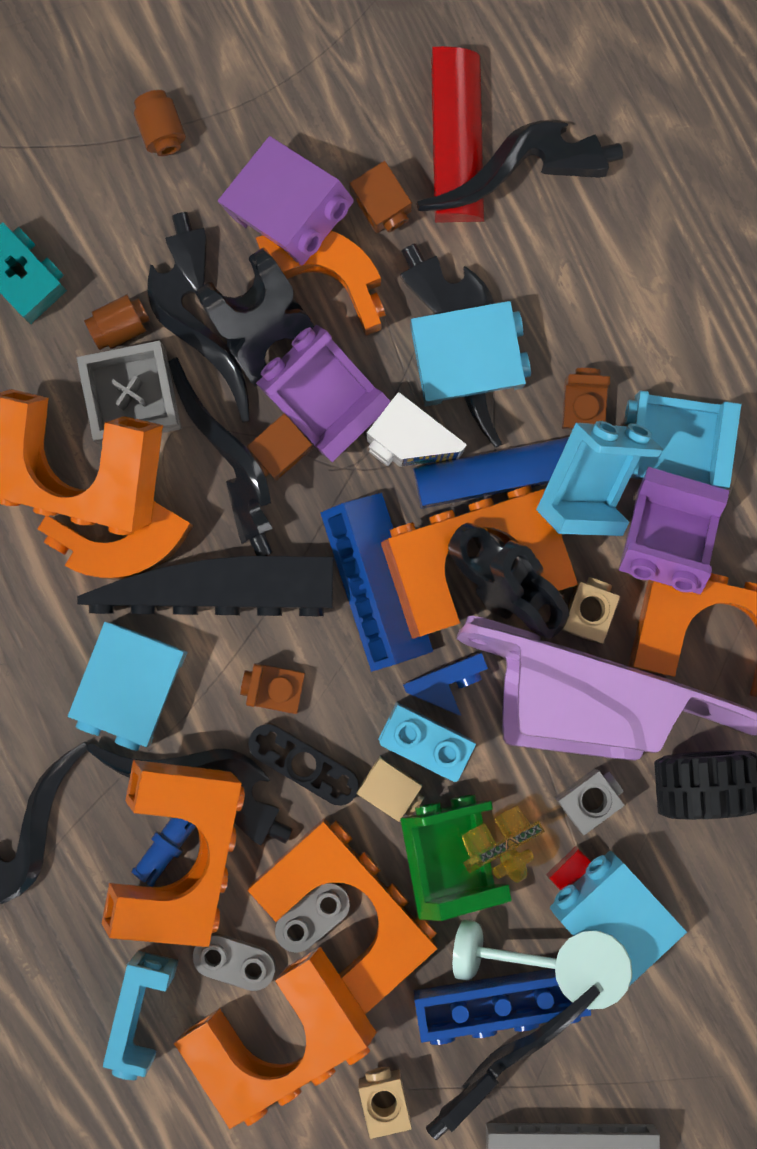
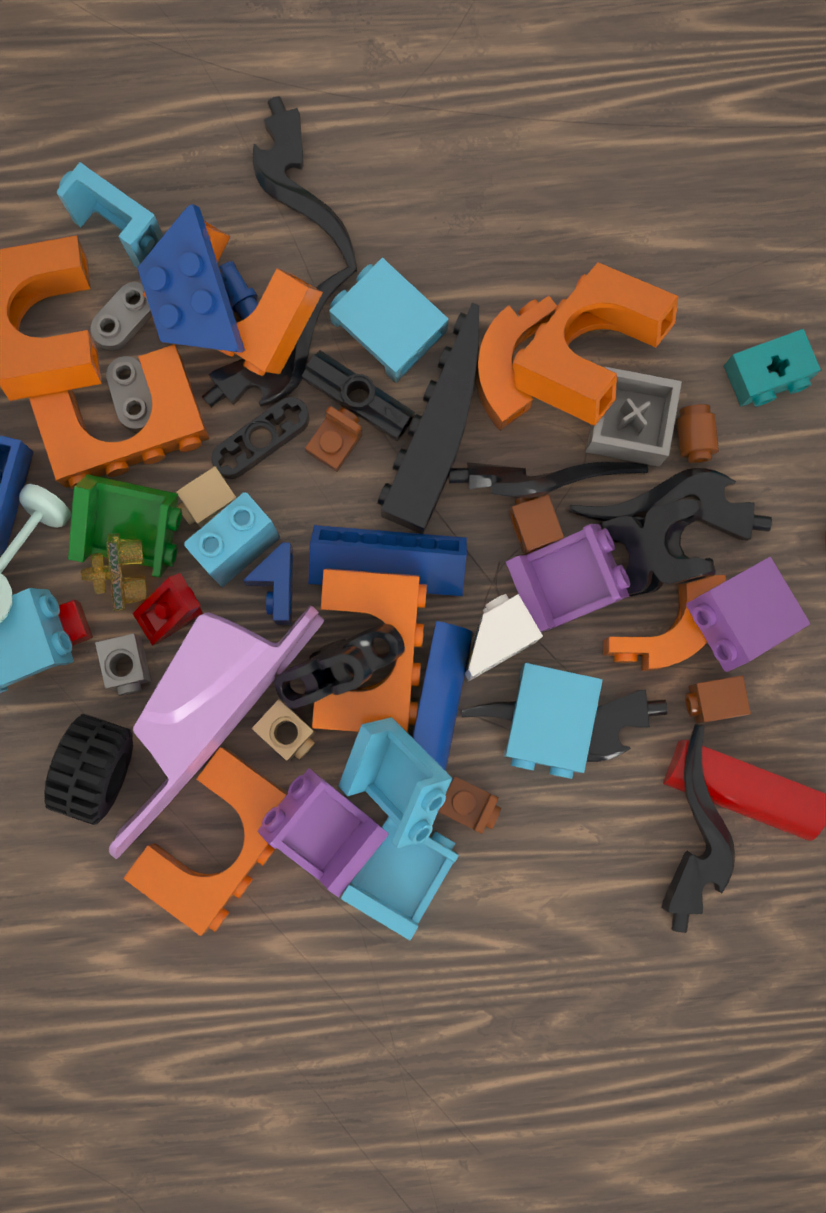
camera: 110 degrees right, 5 degrees down
none -> red slope [132,573,203,646]
none -> blue wing [137,204,245,353]
none -> black piece [302,350,415,441]

